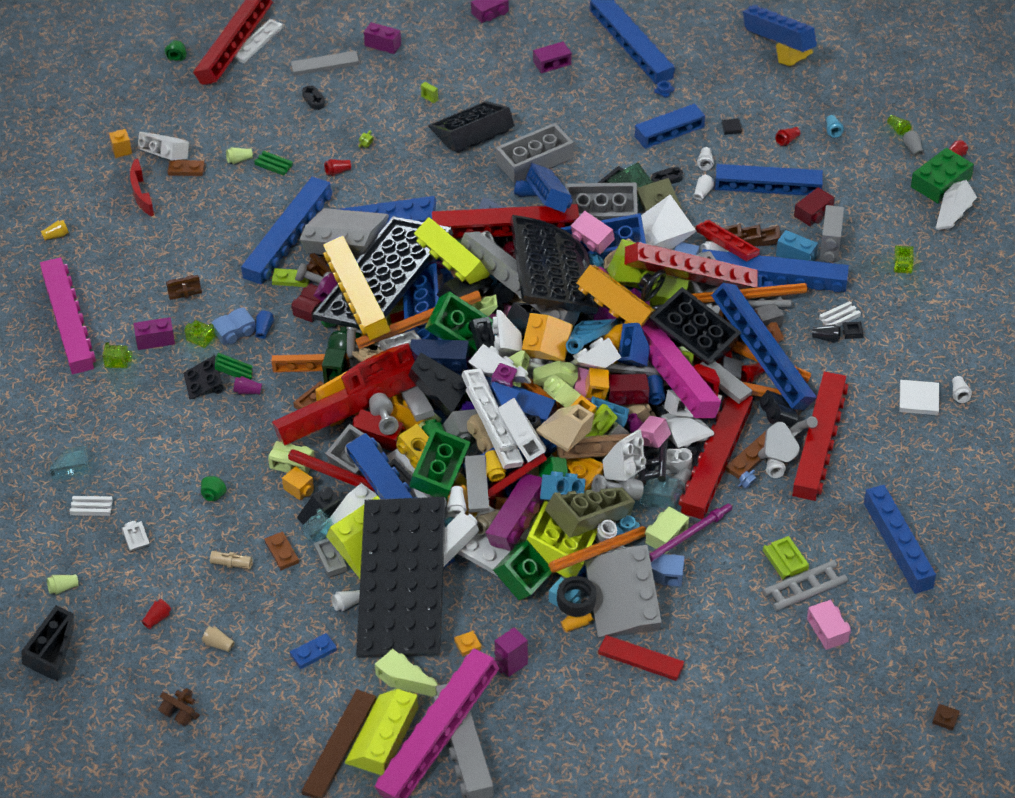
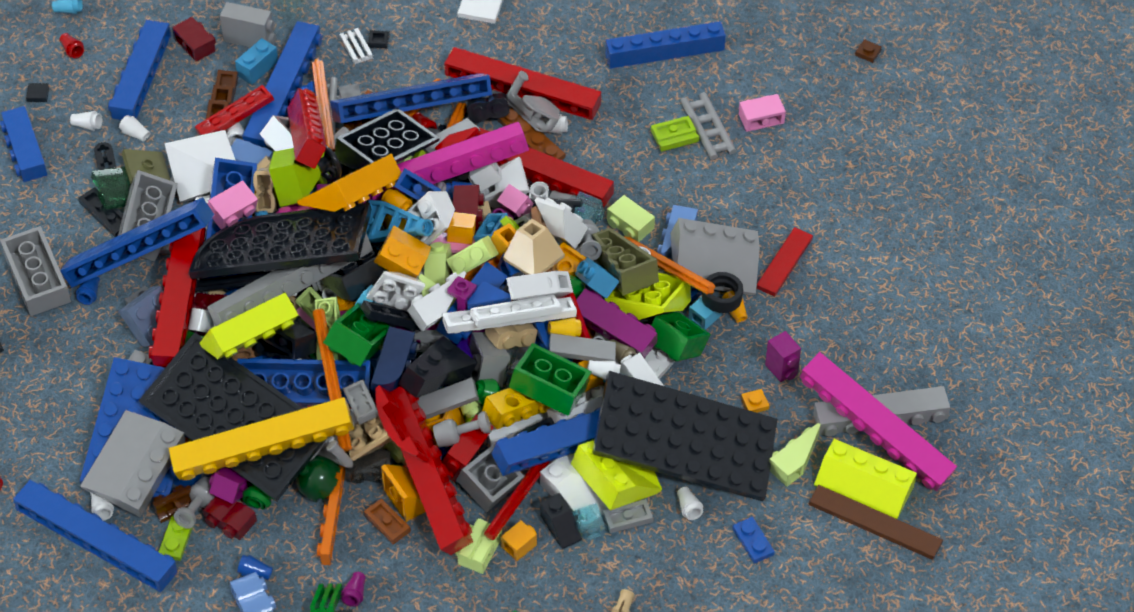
camera: 85 degrees left, 5 degrees up
dark orange plate [264,531,299,570] -> none
dark green brick [322,349,347,384] -> none
magenta bar [649,503,732,562] -> none
medium blue plate [738,469,757,489] -> none
black cone [812,324,840,343] -> none

